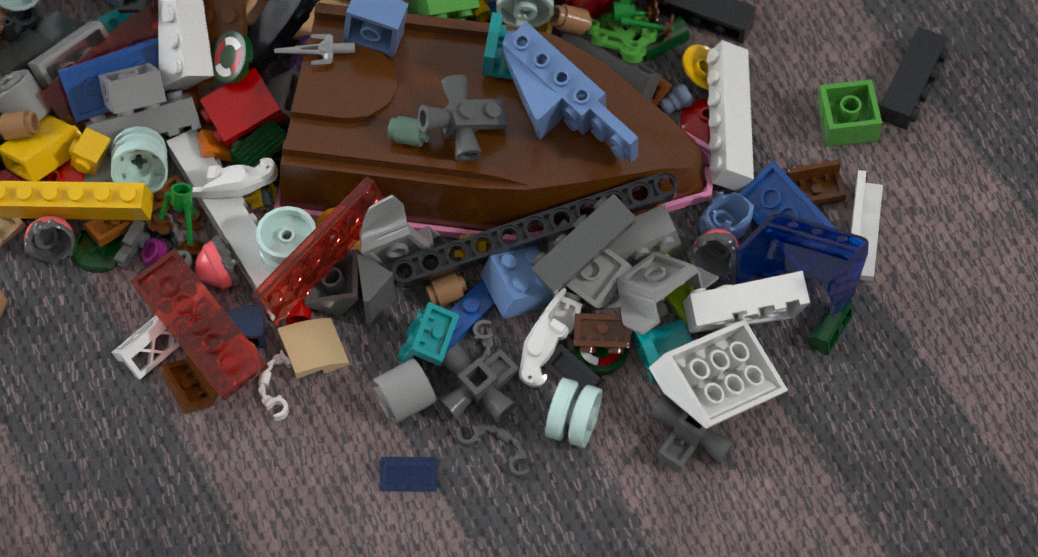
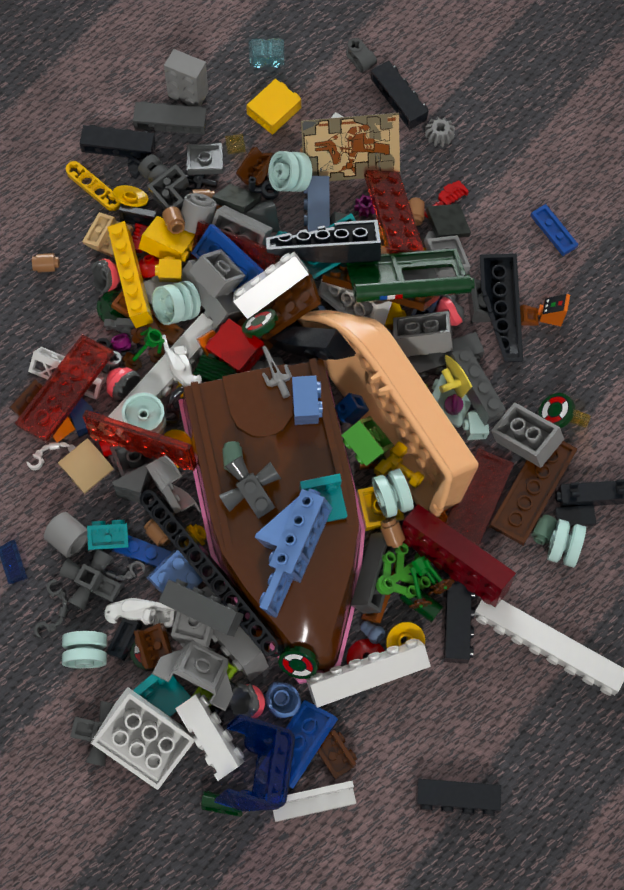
camera: 65 degrees right, 10 degrees up
bright green brick [817,79,882,147] -> none
none -> tile [278,646,319,679]

